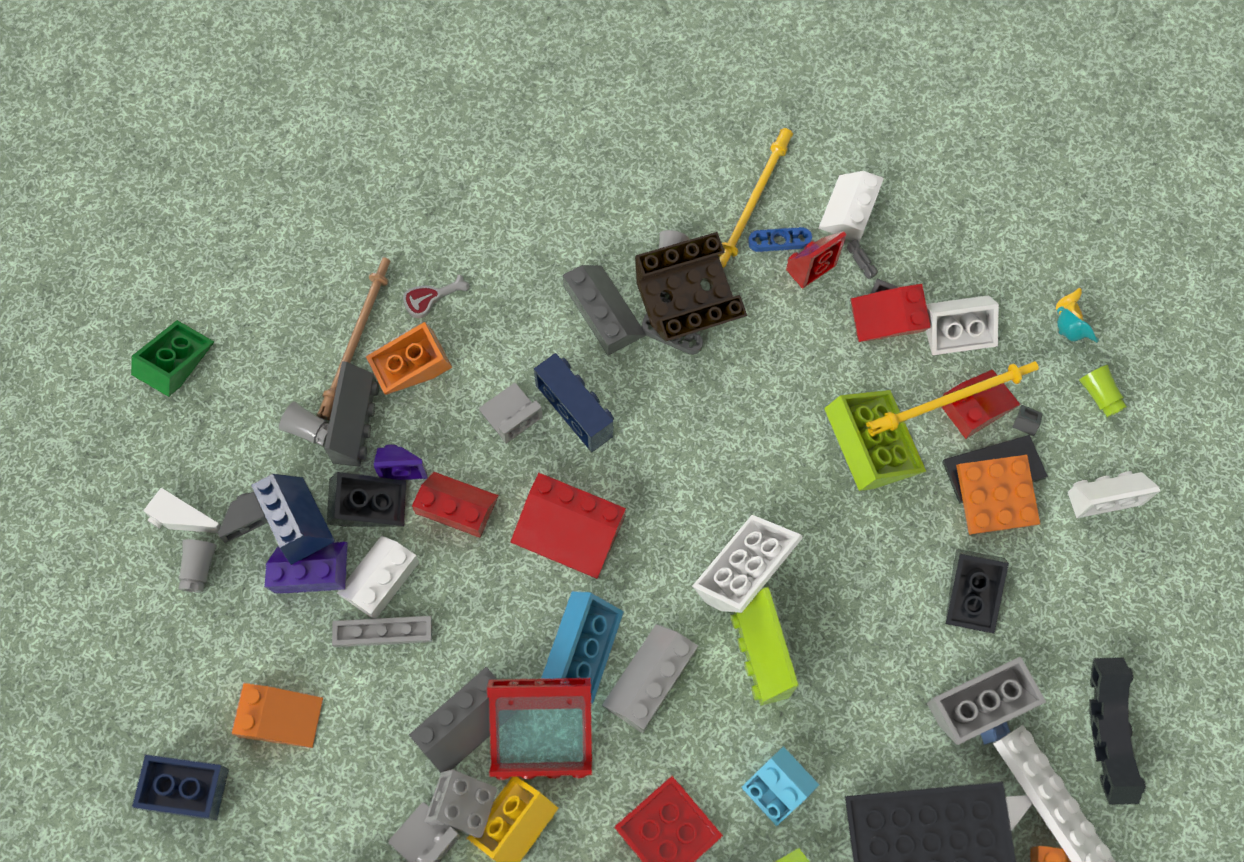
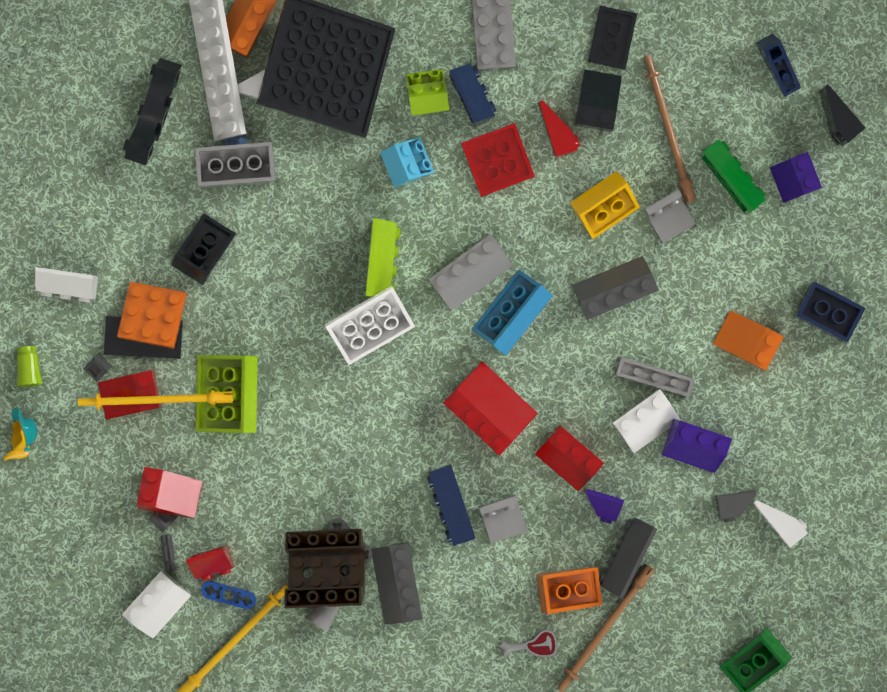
camera: 160 degrees left, 20 degrees up
light grey plant [179,539,217,593] -> none
dark blue slope [251,474,335,565] -> none
light grey plant [279,401,329,447] -> none
black slope [326,472,406,527] -> none
light grey bracket [425,770,497,838] -> none
clear light blue panel [487,678,592,780] -> none
white slope [926,296,999,355] -> none

